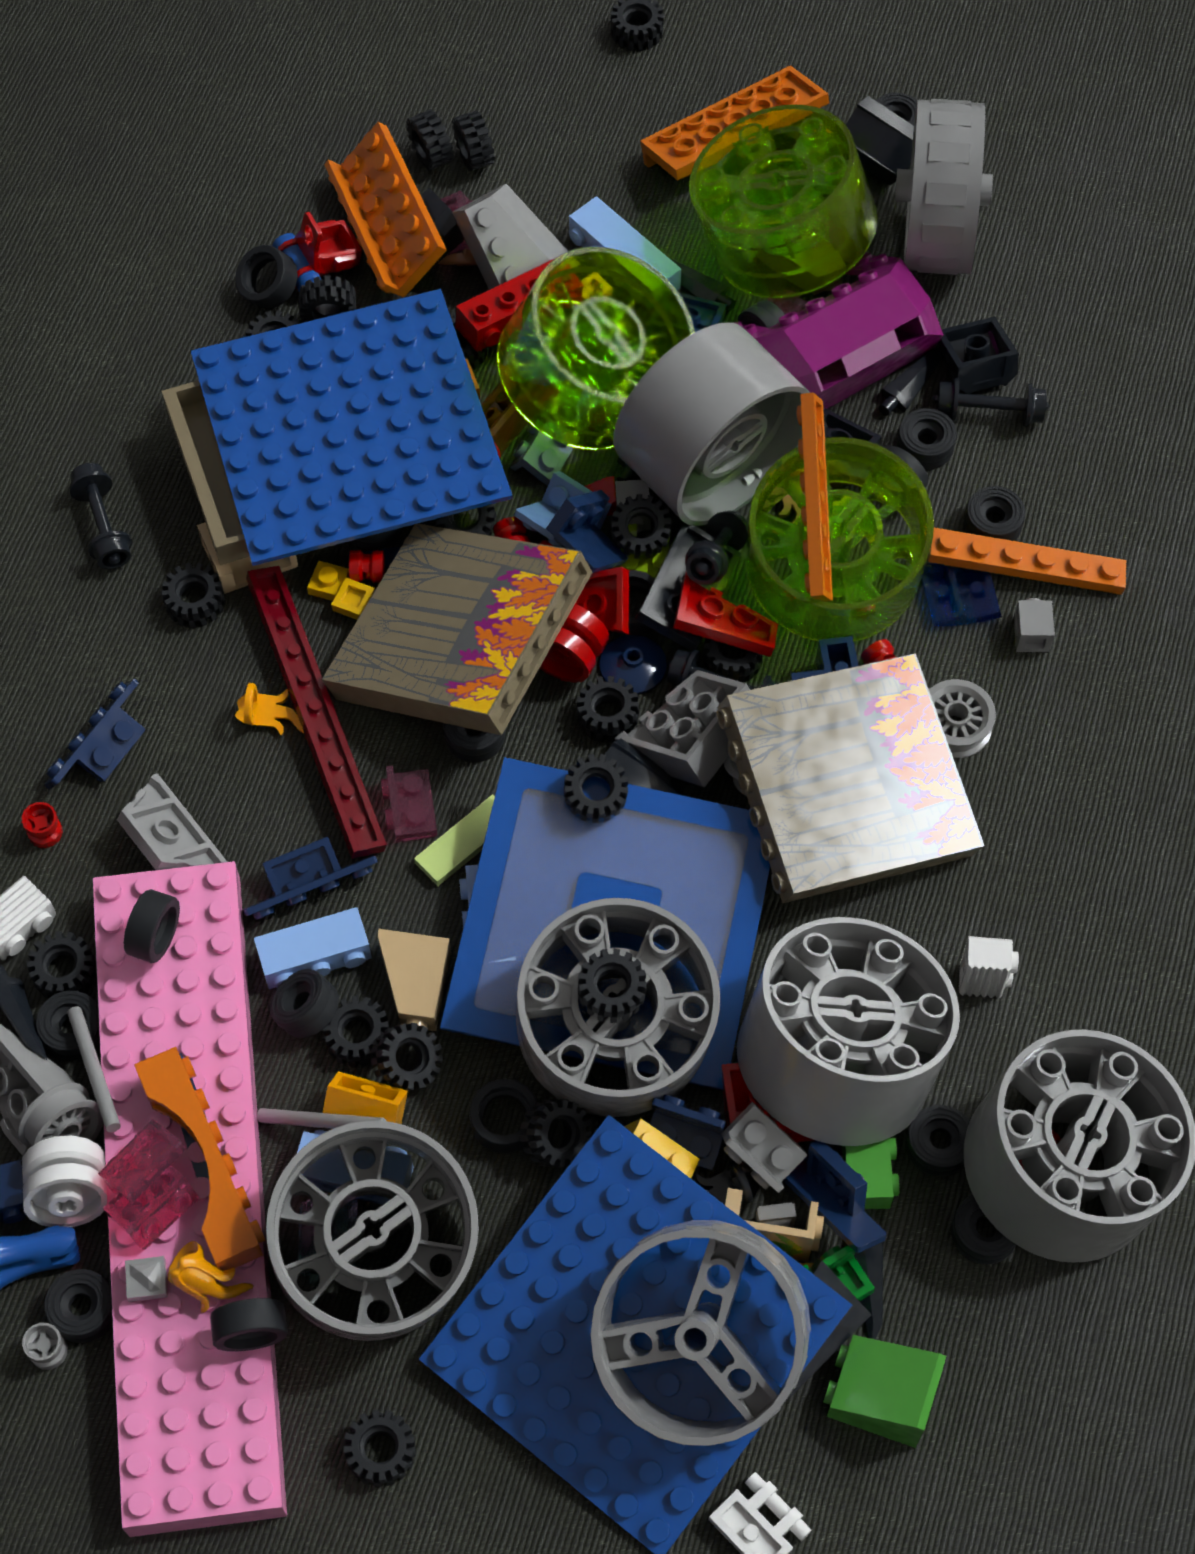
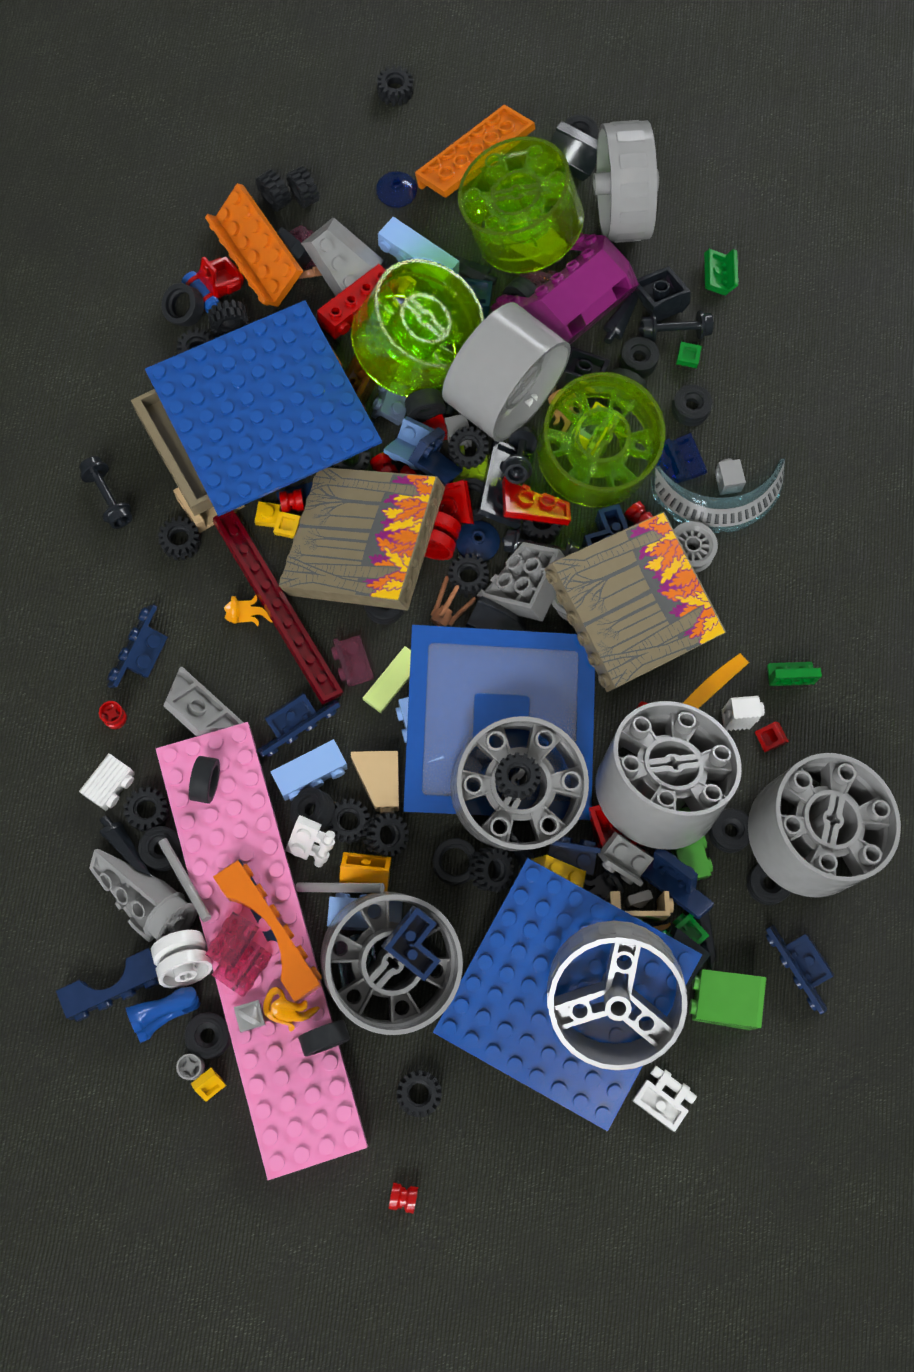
camera: 15 degrees left, 10 degrees up
black tyre [564,754,628,823] -> none
orange plate [796,392,833,602] -> none
orange plate [928,527,1126,595] -> none
none -> yellow plate [191,1068,226,1101]
none -> white plate [285,815,335,867]
none -> clear blue dish [376,171,417,208]
none -> dark blue brick [381,906,441,981]
none -> black tyre [405,388,446,423]
none -> nougat plant [430,576,476,627]
none -> windscreen [651,459,785,533]
none -> green plate [676,342,702,369]
none -> light orange sticker [683,653,749,708]
none -> green bracket [704,248,739,296]
none -> red slope [755,722,789,752]
none -> dark blue bracket [766,924,834,1015]
none -> green bracket [767,662,822,686]

